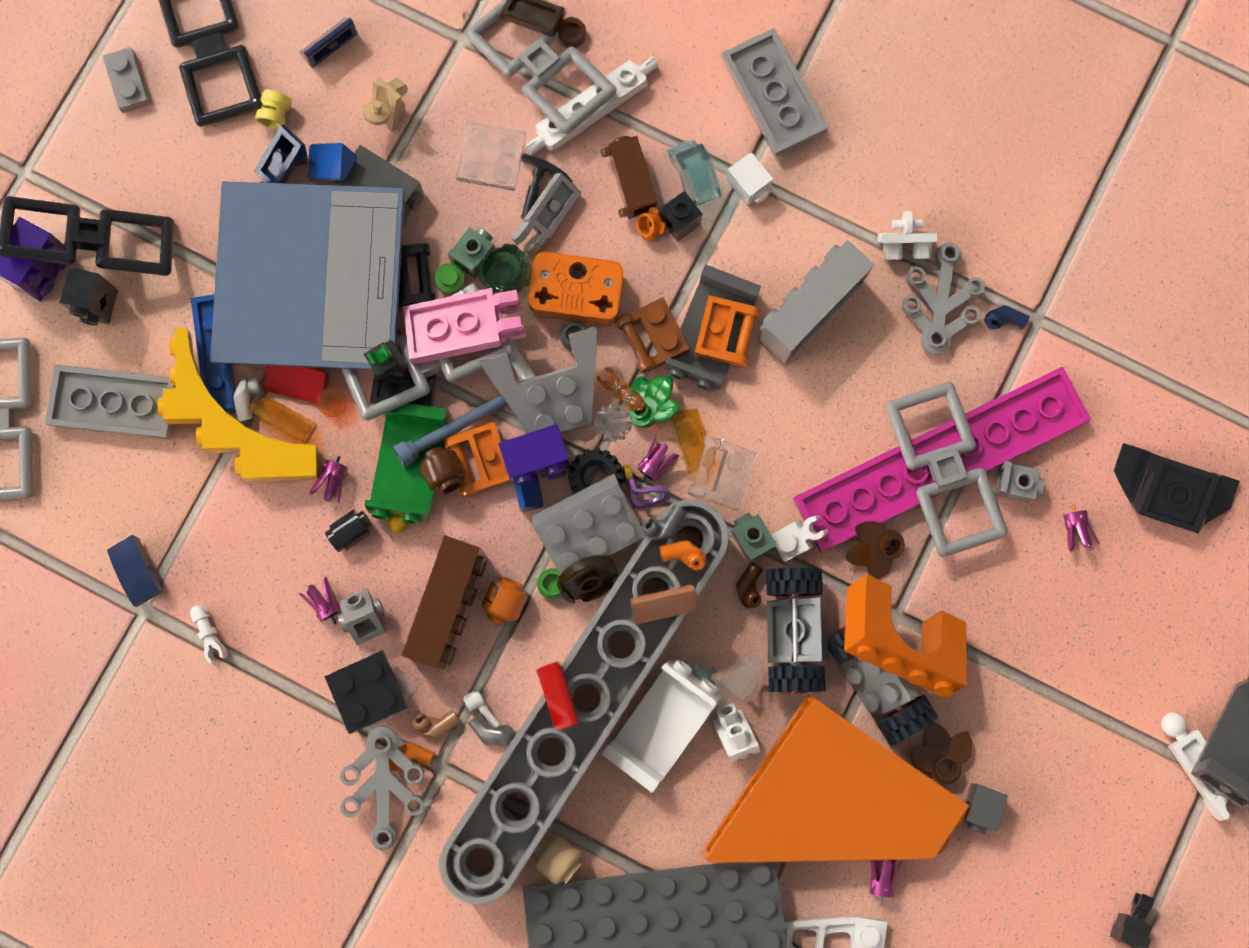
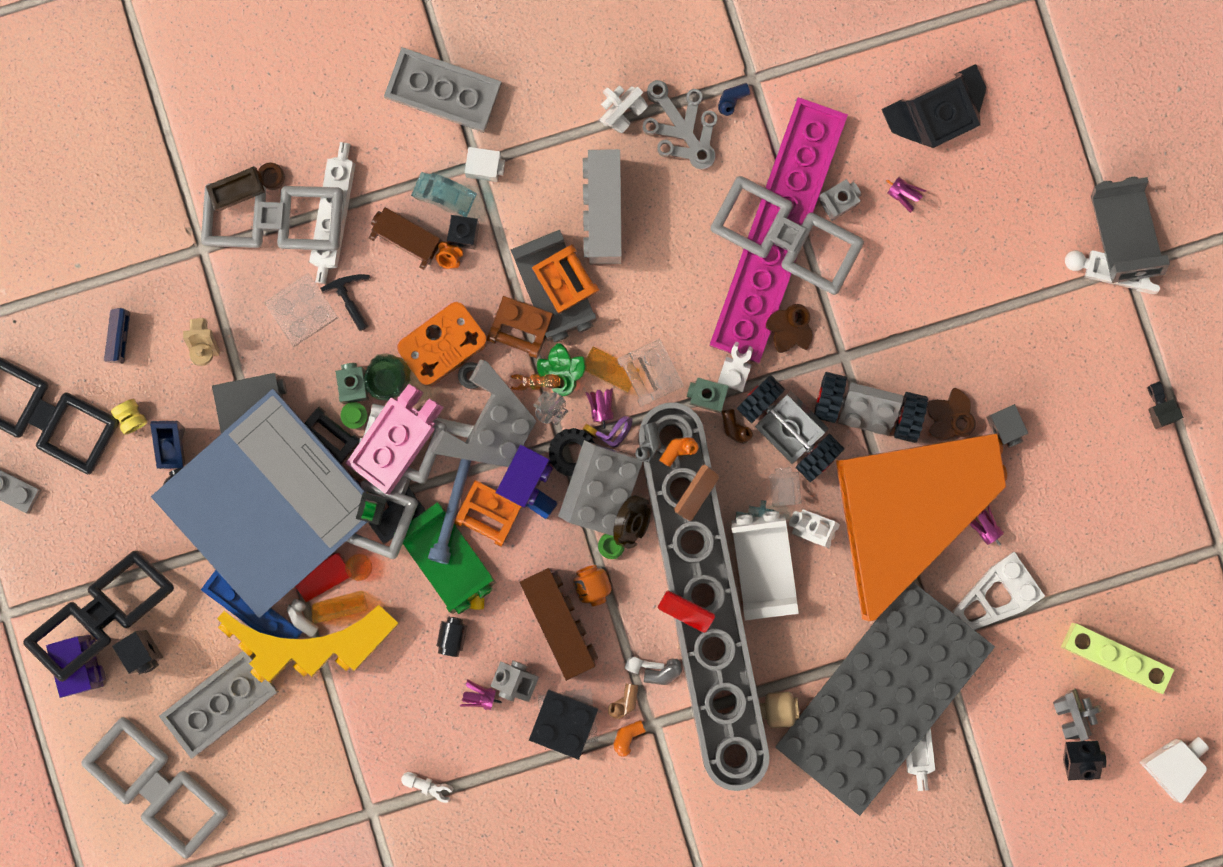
camera: 40 degrees left, 5 degrees up
dark blue slope [107,534,162,607] -> none
blue slope [308,143,358,181] -> none
flat silver piece [309,456,348,503] -> none
light grey plant [340,726,425,850] -> none
reddish brown head [420,447,466,495] -> none
light grey hinge [512,173,581,256] -> none
orange arch [844,574,967,698] -> none

